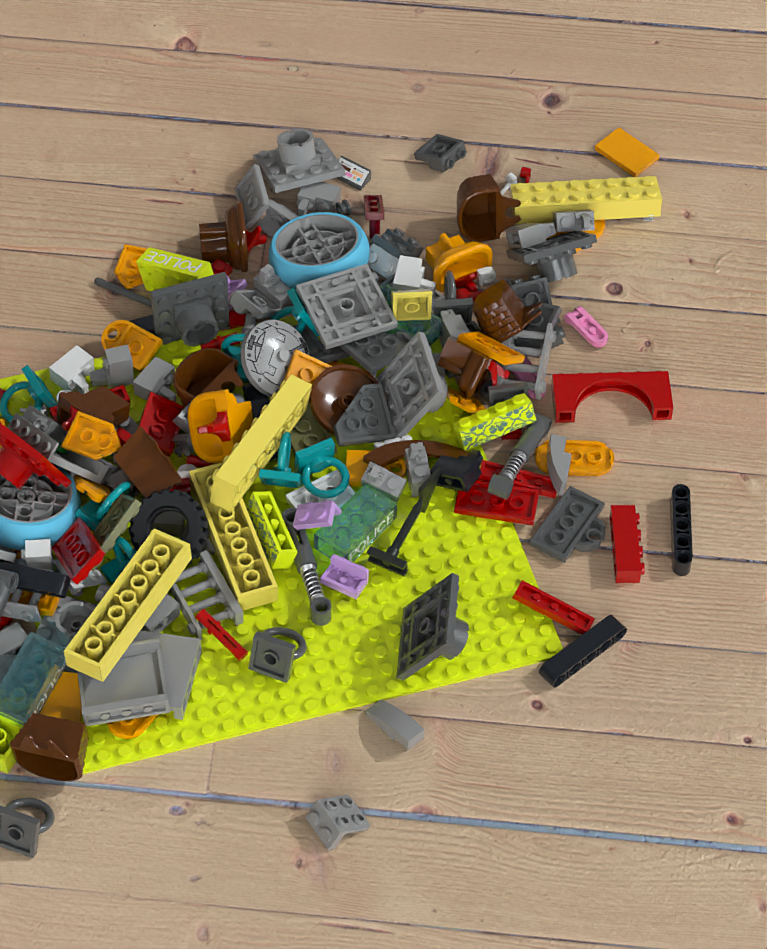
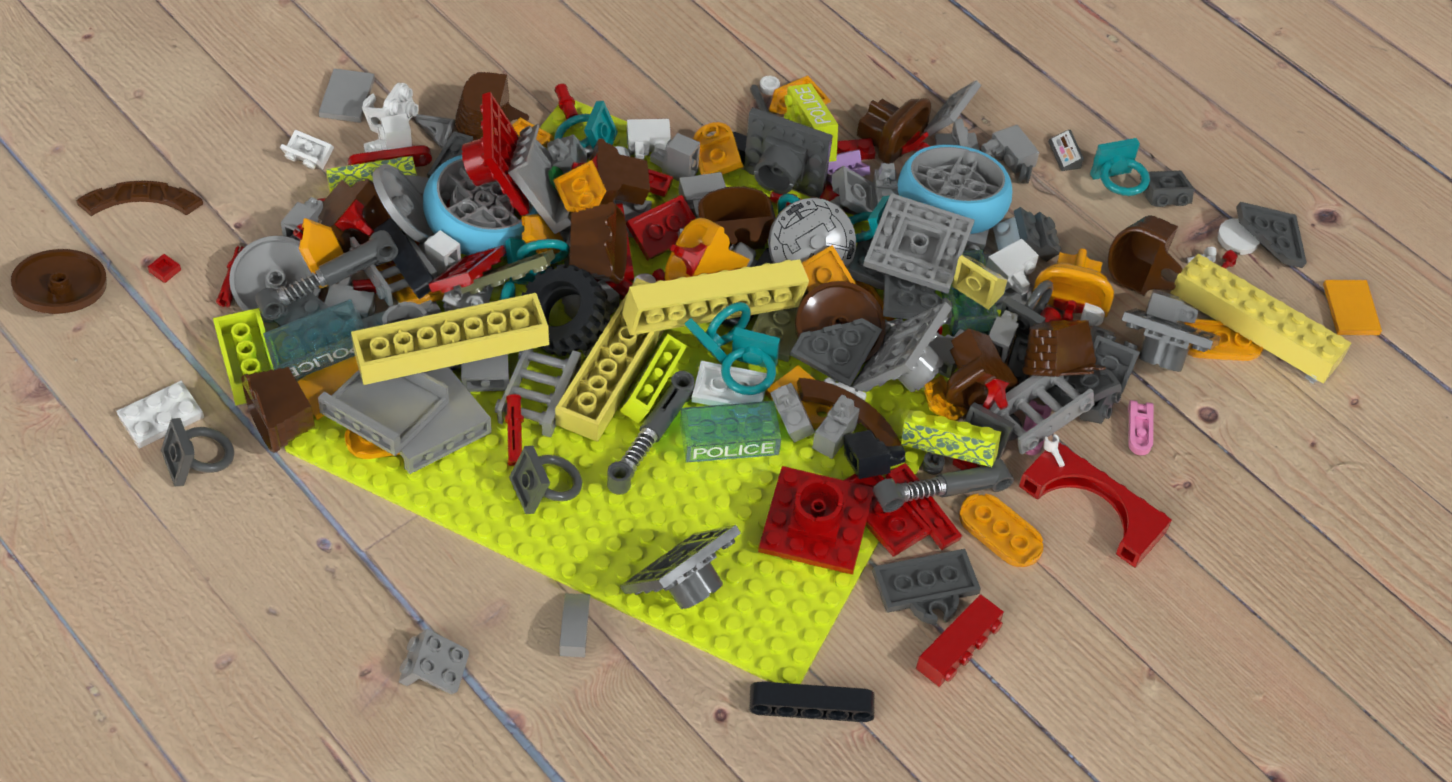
camera: 40 degrees right, 0 degrees up
dark grey tile [173,434,195,457] -> none
light grey piece [253,129,345,193] -> none
lavender bracket [293,500,342,530] -> none
lavender bracket [320,554,369,599] -> none
dark red piece [364,195,384,240] -> none
pearl dark grey piece [367,467,442,577] -> none
light orange tile [457,331,525,365] -> none
red plate [512,580,596,635] -> none
light grey slope [546,434,572,496] -> none
light grey hinge [553,210,595,232] -> none
black beam [670,484,693,576] -> none
none -> red piece [758,466,874,575]
none -> white tile [759,76,780,95]
none -> dark grey bush [922,452,945,475]
none -> white hand [1044,434,1065,467]
none -> teal tile [1090,138,1150,196]
none -> white tile [1218,218,1260,255]
none -> dark grey plate [1236,202,1307,268]

